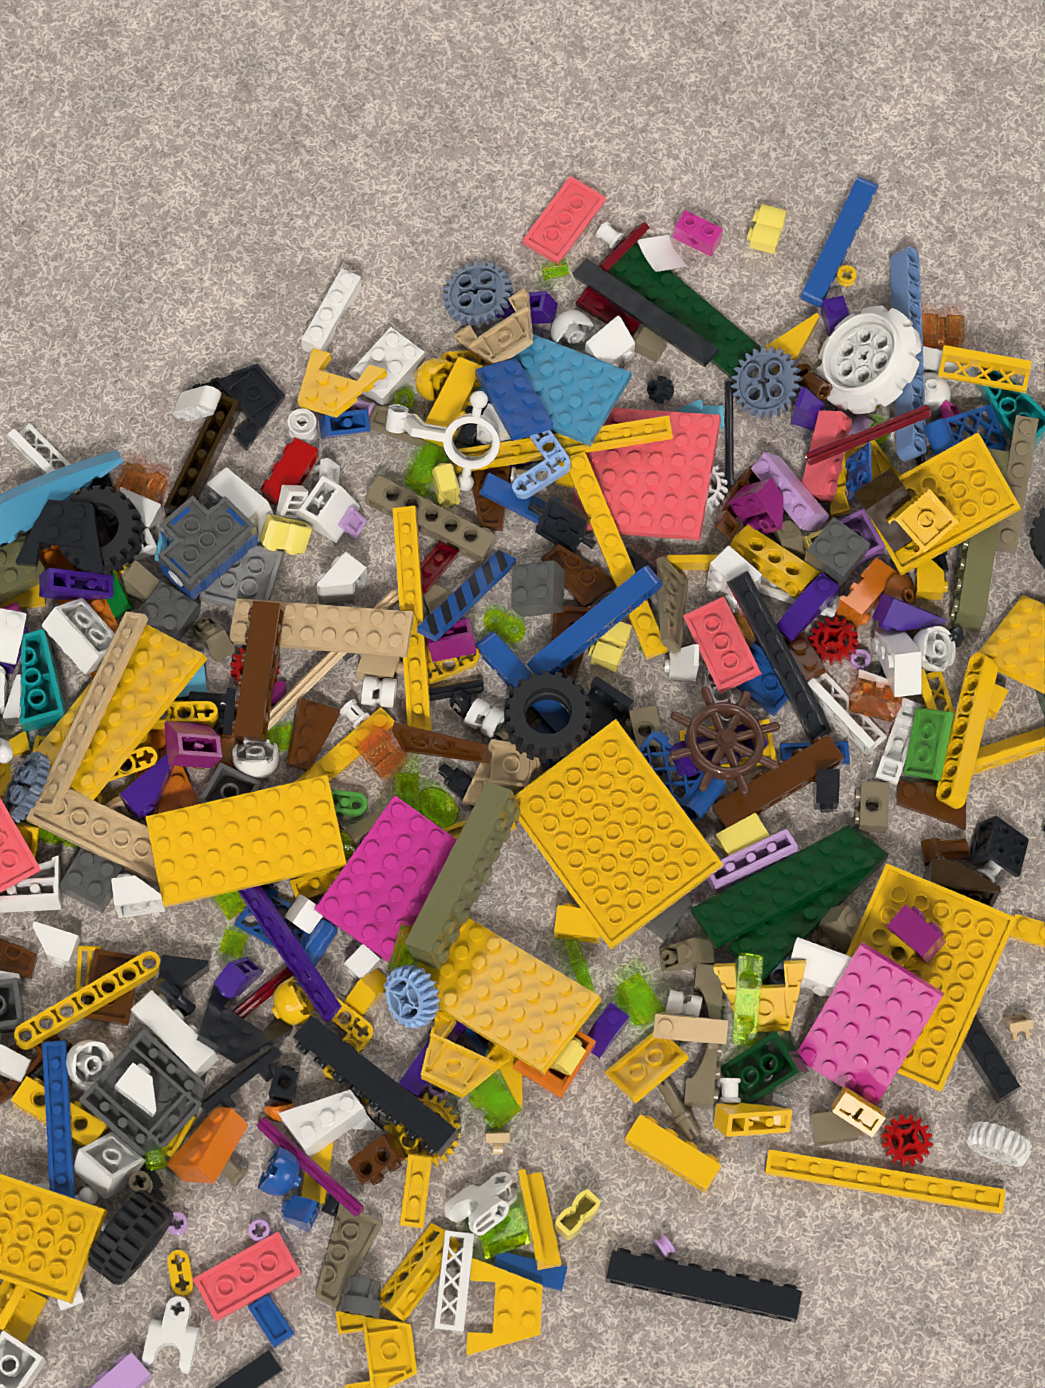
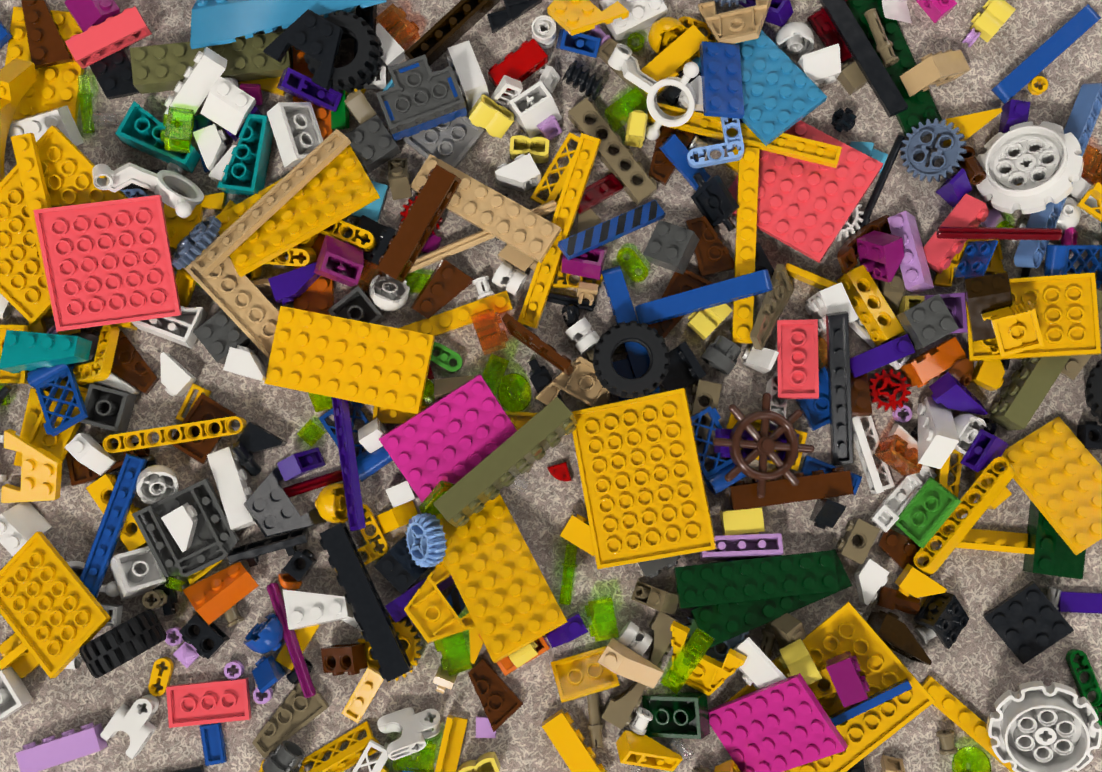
camera: 25 degrees right, 15 degrees up
none -> lavender tile [173,642,200,668]
none -> black brick [179,613,230,659]
none -> lavender bush [253,687,273,704]
none -> black slope [374,536,429,594]
none -> reddish brown wing [468,658,523,732]
none -> lavender tile [476,716,496,738]
none -> light yellow brick [509,135,550,163]
none -> yellow fence [530,132,580,214]
none -> red tile [547,462,572,481]
none -> black piece [563,60,605,101]
none -> tan tile [576,281,598,306]
none -> dark grey piece [701,335,741,375]
none -> light yellow brick [778,638,822,685]
none -> blue tile [829,678,912,726]
none -> white slope [854,558,890,606]
none -> dark tan pin [864,8,899,68]
none -> yellow slope [894,563,947,598]
none -> tan wedge [900,49,971,97]
none -> dark purple slope [960,429,1009,472]
none -> lavender bush [962,27,981,48]

